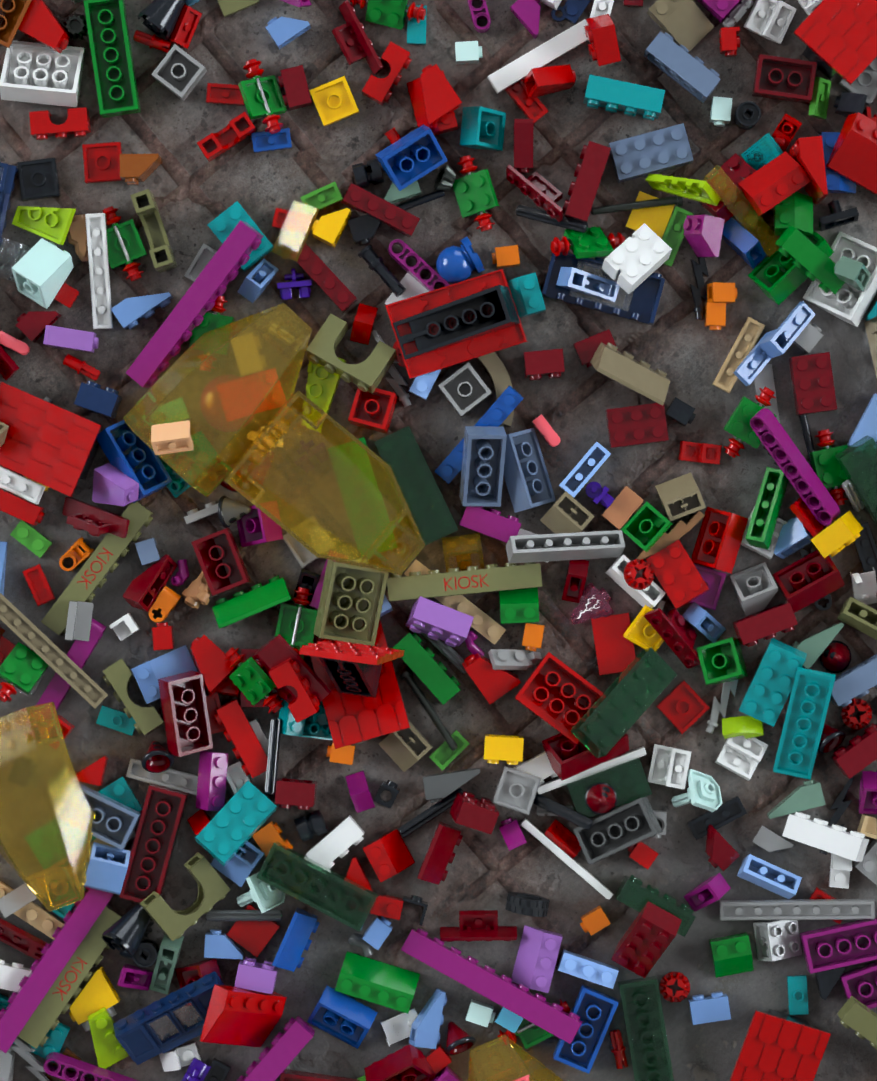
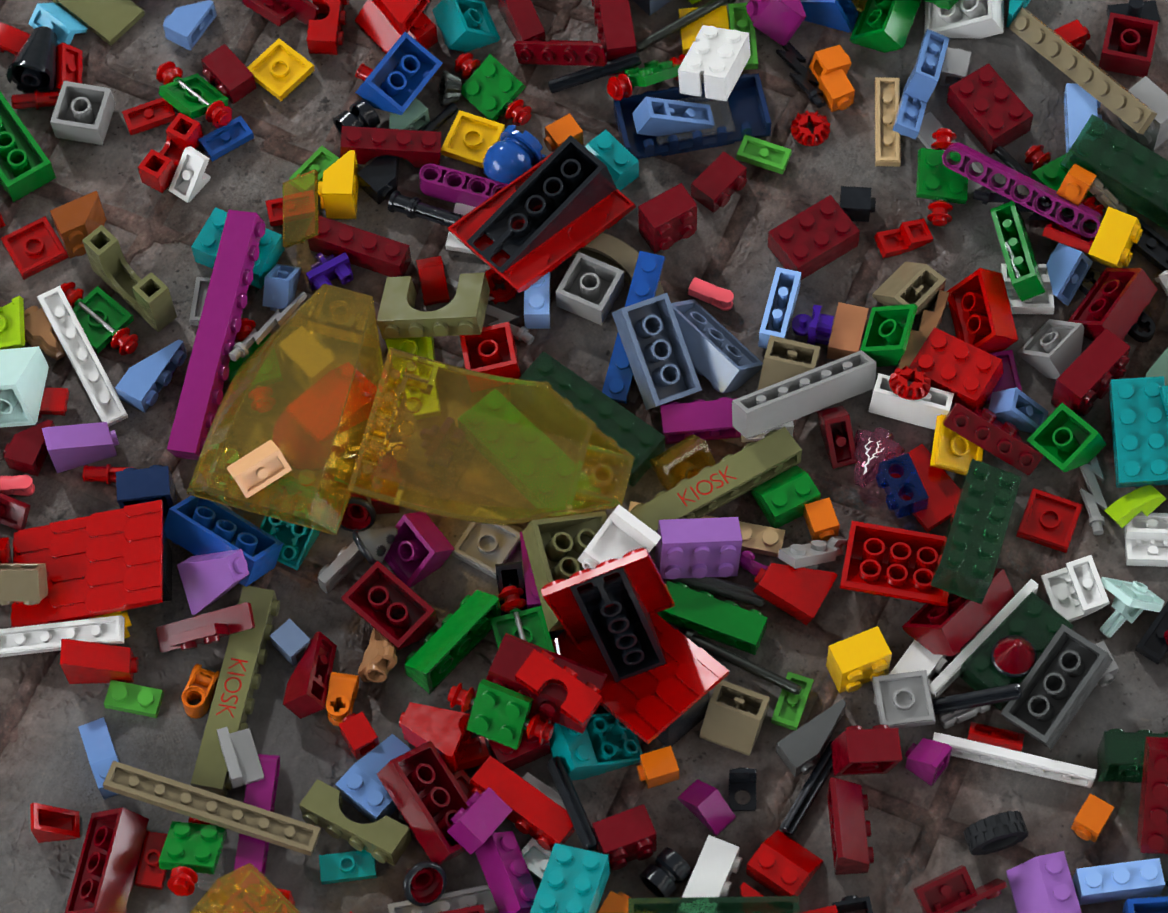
camera: 25 degrees left, 25 degrees down
red plate [22,564,56,607] -> none
white panel [109,613,140,641] -> none
magenta arm [171,559,189,587] -> none
dark tan slope [590,342,670,406] -> none
red brick [628,842,659,870] -> none
none -> white slope [168,146,211,203]
none -> light grey piece [228,292,307,361]
none -> yellow plate [441,110,505,169]
none -> magenta brick [447,787,512,855]
none -> white panel [577,505,661,569]
none -> bright green plate [736,134,792,175]
none -> red gear [791,110,830,146]
none -> clear blue brick [875,453,929,519]
none -> orange brick [1056,164,1097,206]

